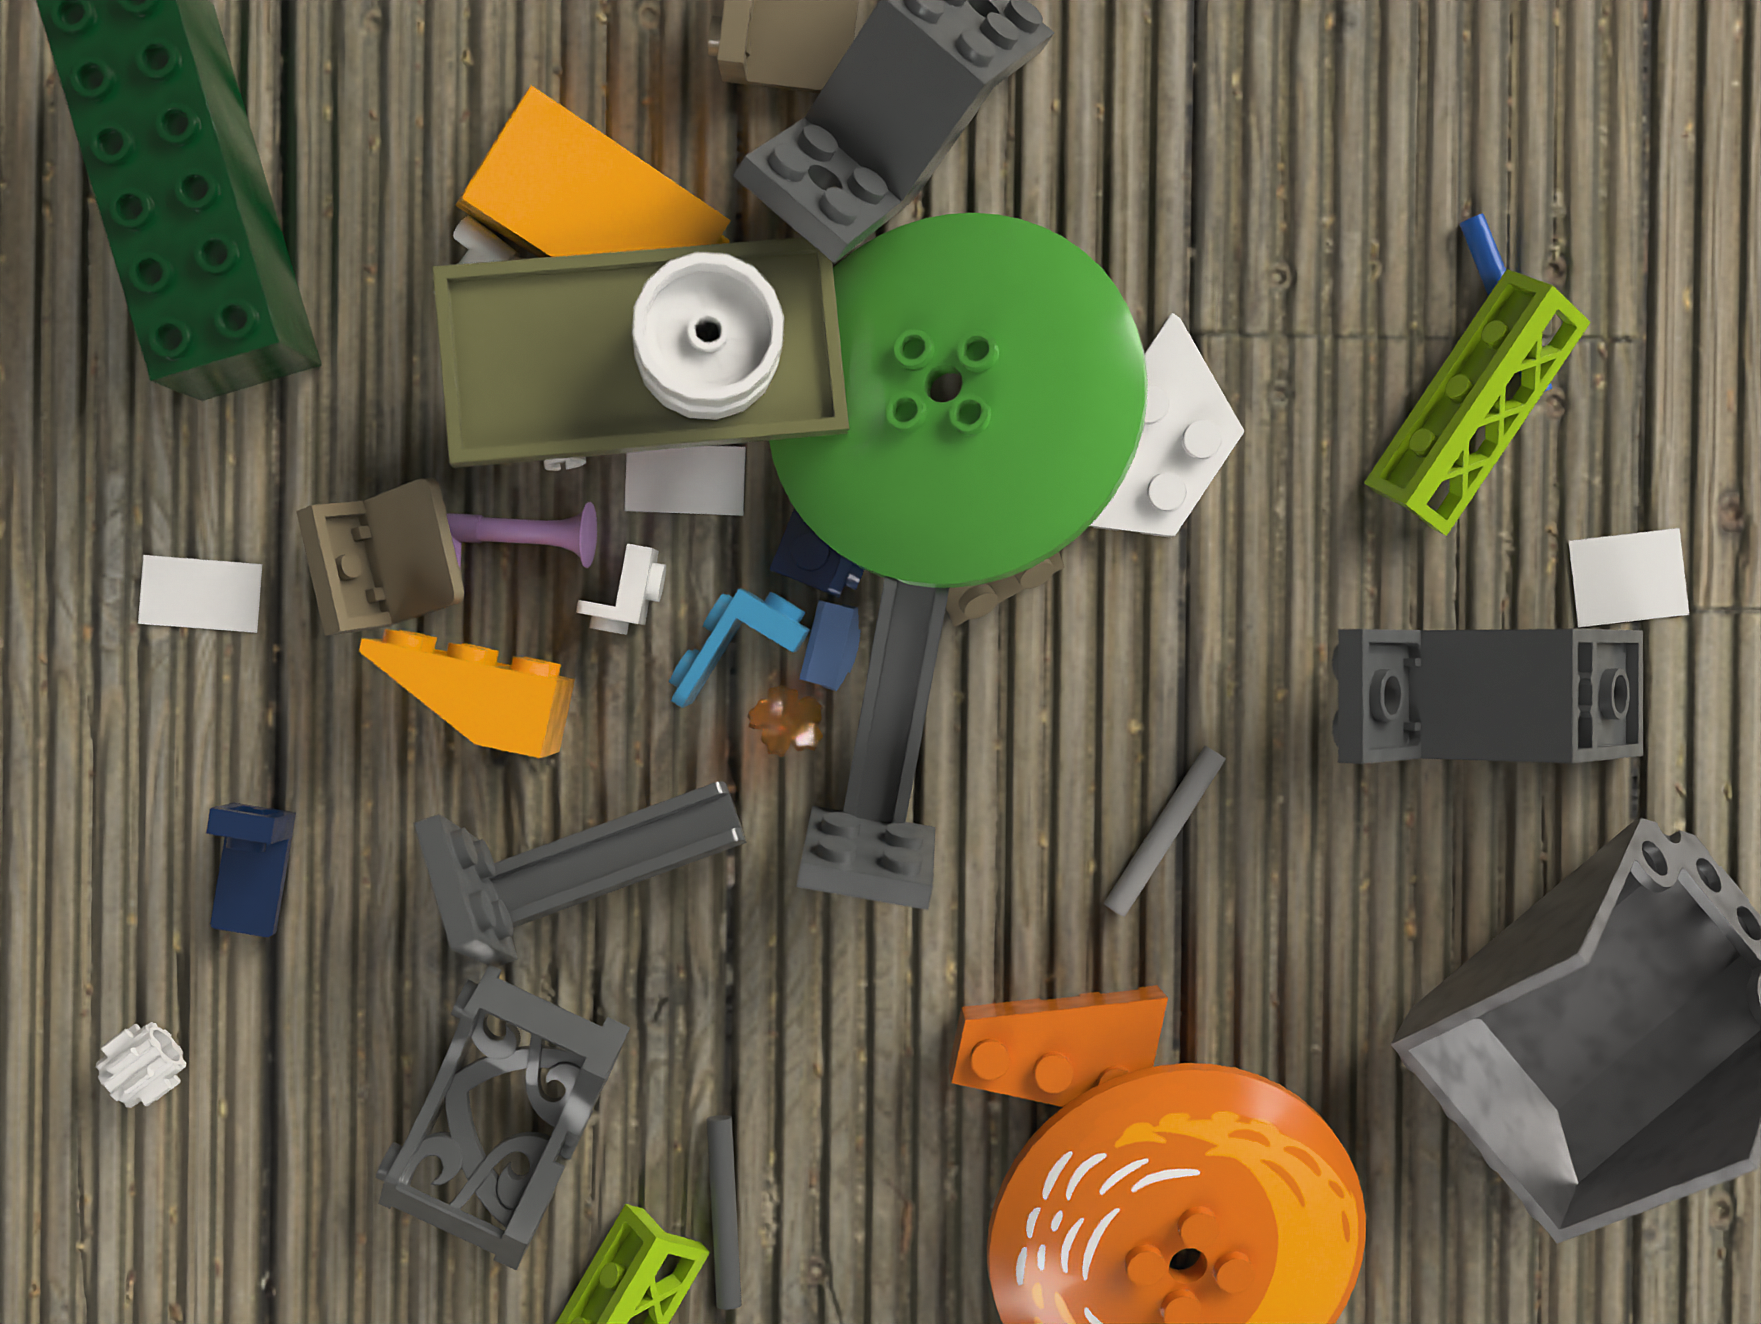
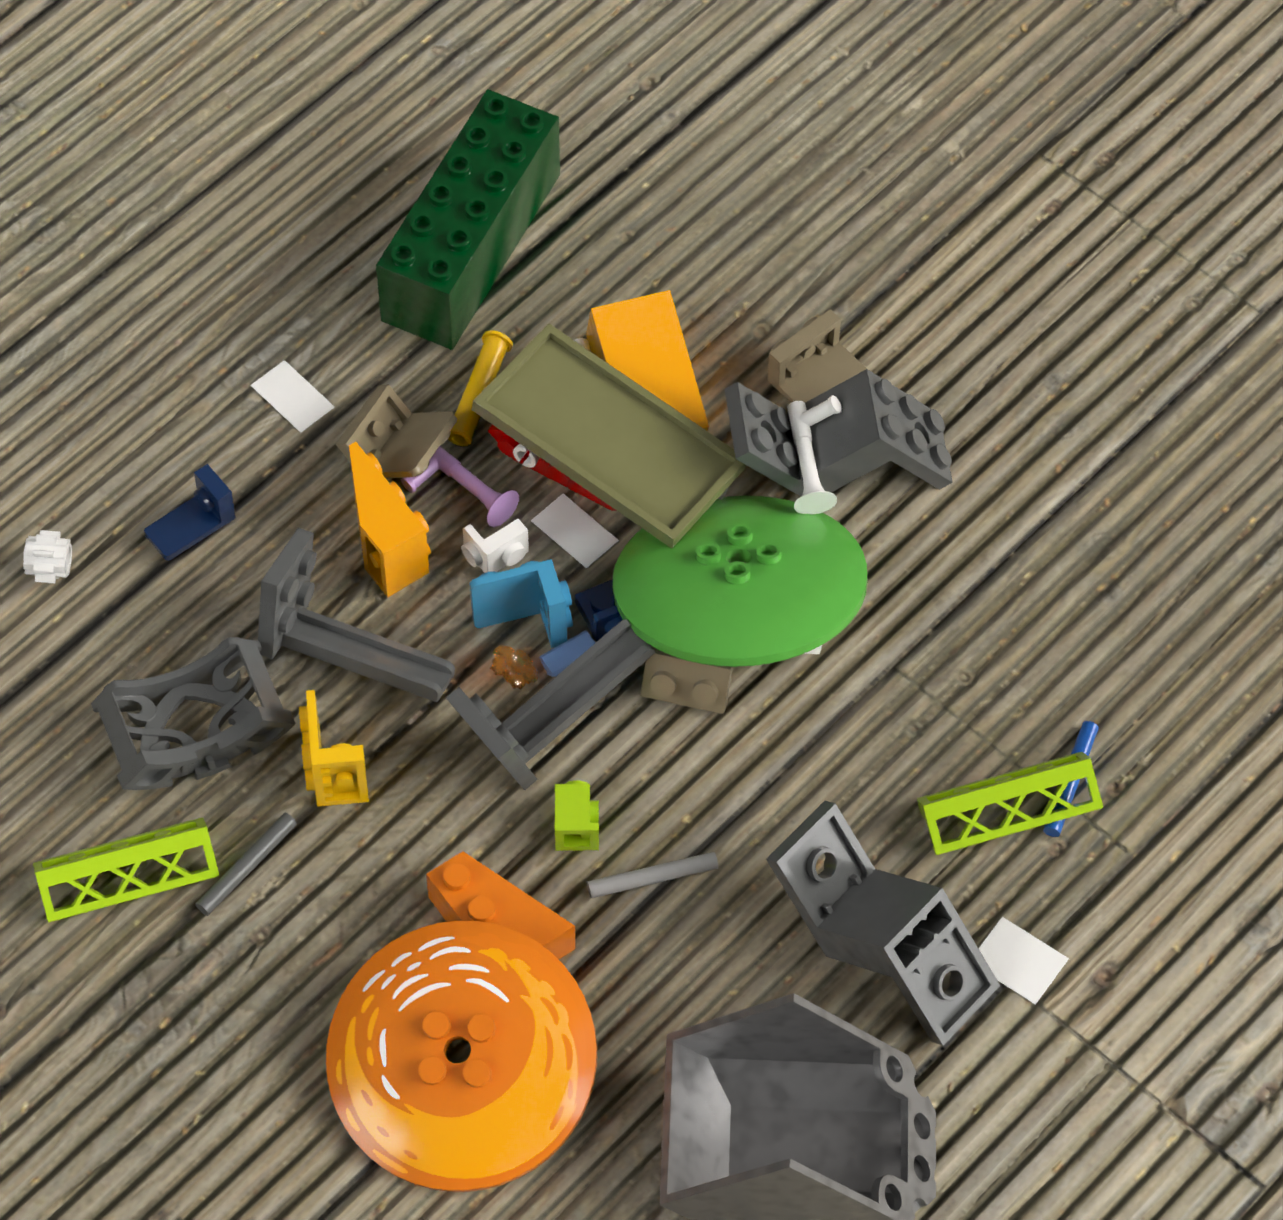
camera: 45 degrees right, 30 degrees down
white wheel [633,252,784,420] -> none
white wing [1090,313,1245,538] -> none
none -> yellow bracket [299,690,369,807]
none -> yellow pin [448,330,513,446]
none -> lime brick [555,780,599,851]
none -> white piece [787,395,842,515]

